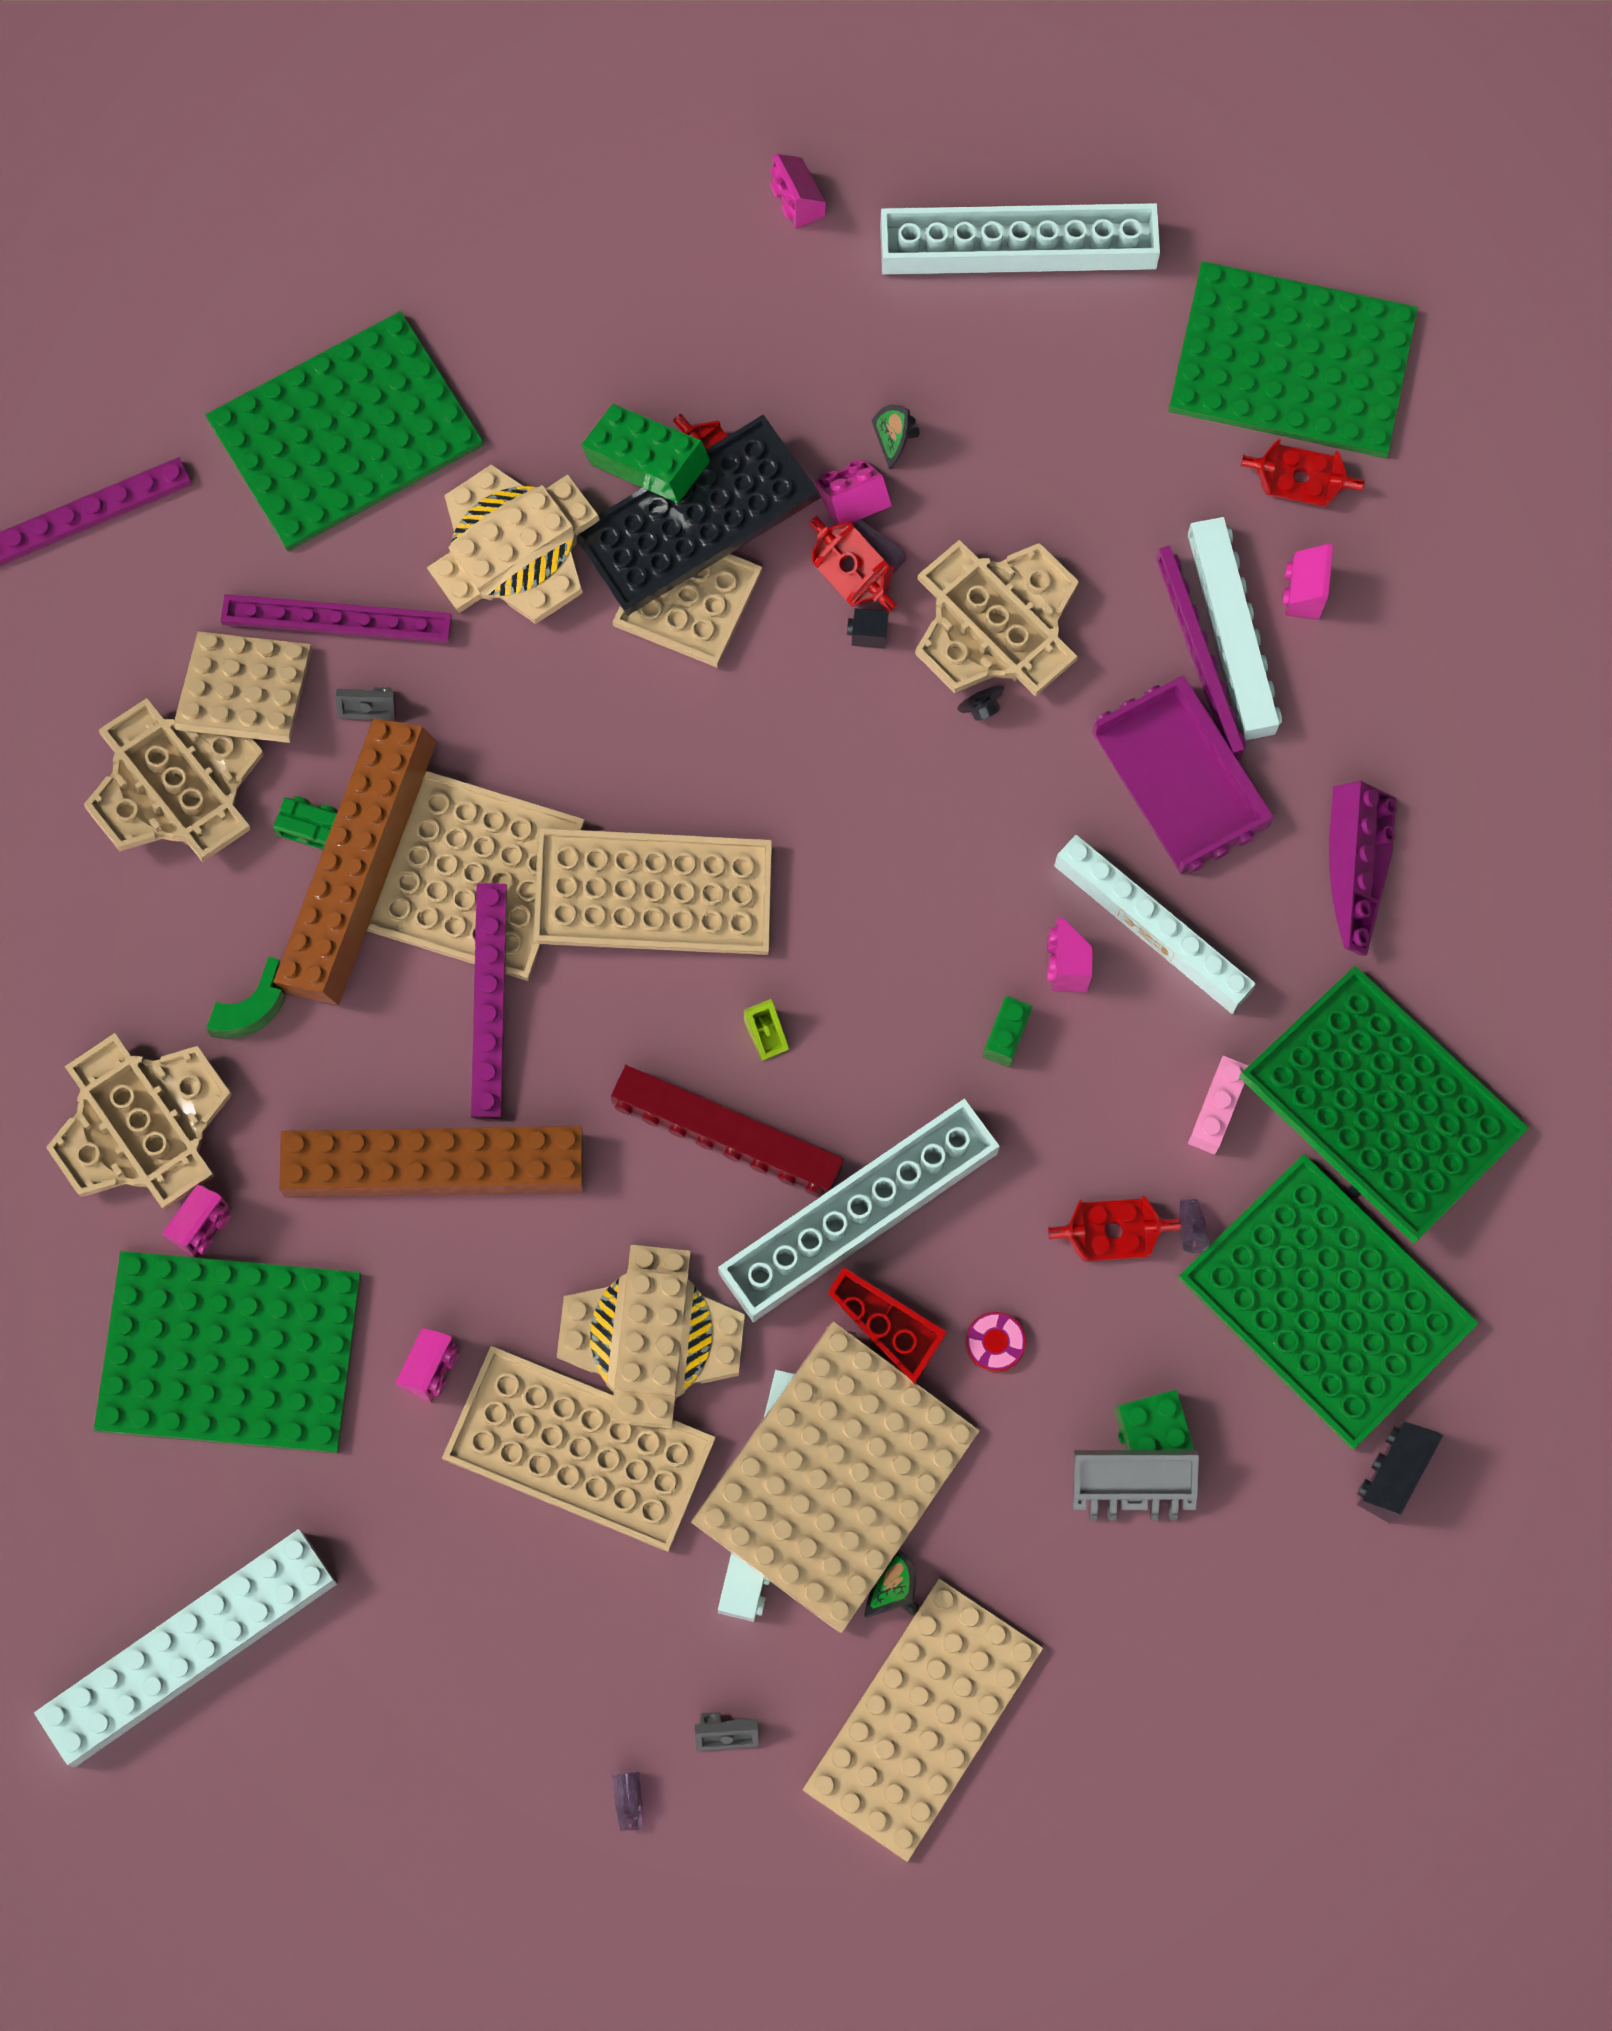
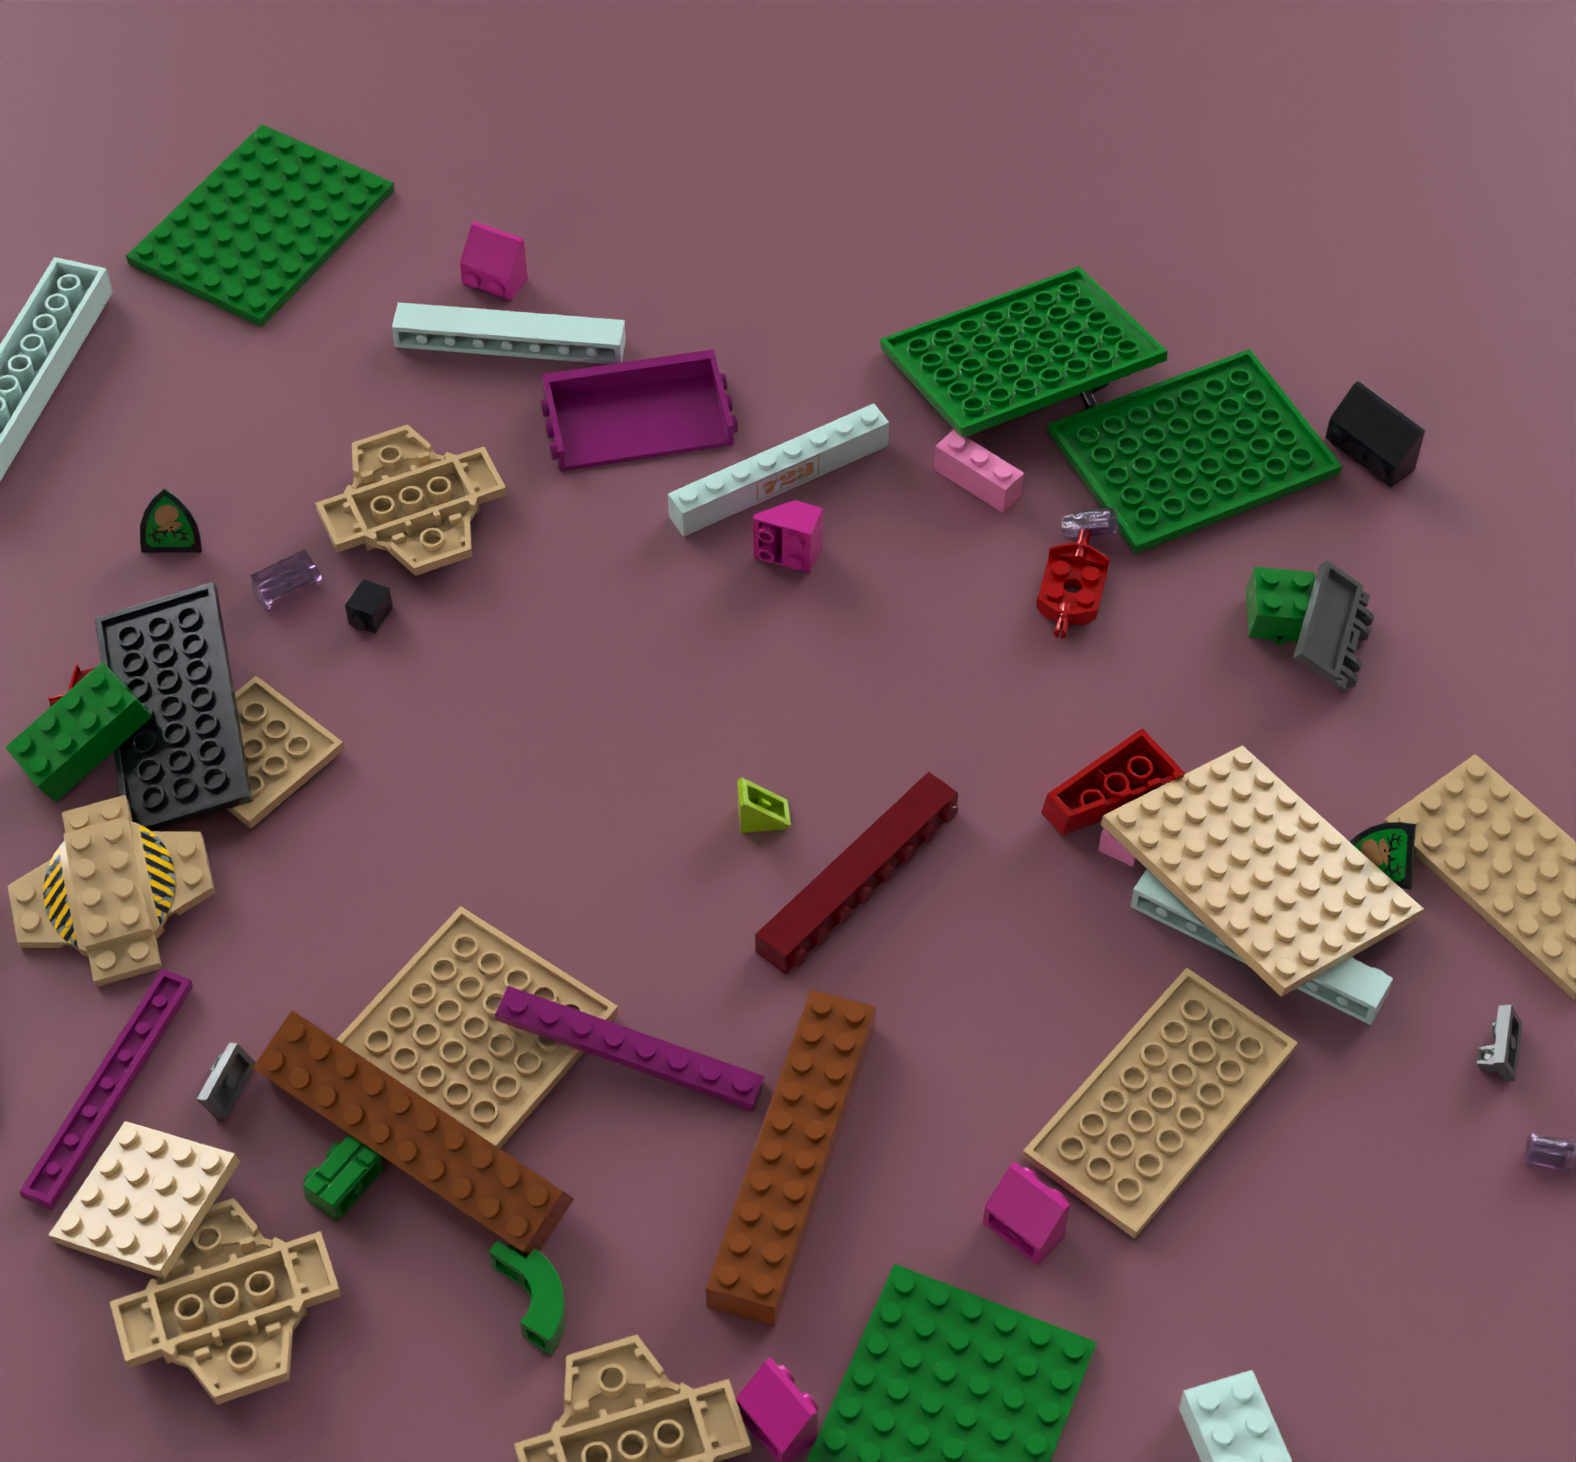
camera: 70 degrees left, 20 degrees down
tan plate [533,828,772,955] -> none
tan plate [557,1245,745,1429] -> none
light aqua brick [718,1098,1000,1323] -> none
red plate [808,516,898,613] -> none
dark pink slope [814,460,892,524] -> none
black piece [957,686,1004,721] -> none
tile [965,1311,1026,1373] -> none
green brick [983,996,1033,1067] -> none
magenta plate [1156,545,1246,760] -> none
red plate [1240,439,1365,507] -> none
magenta wedge [1329,781,1397,956] -> none

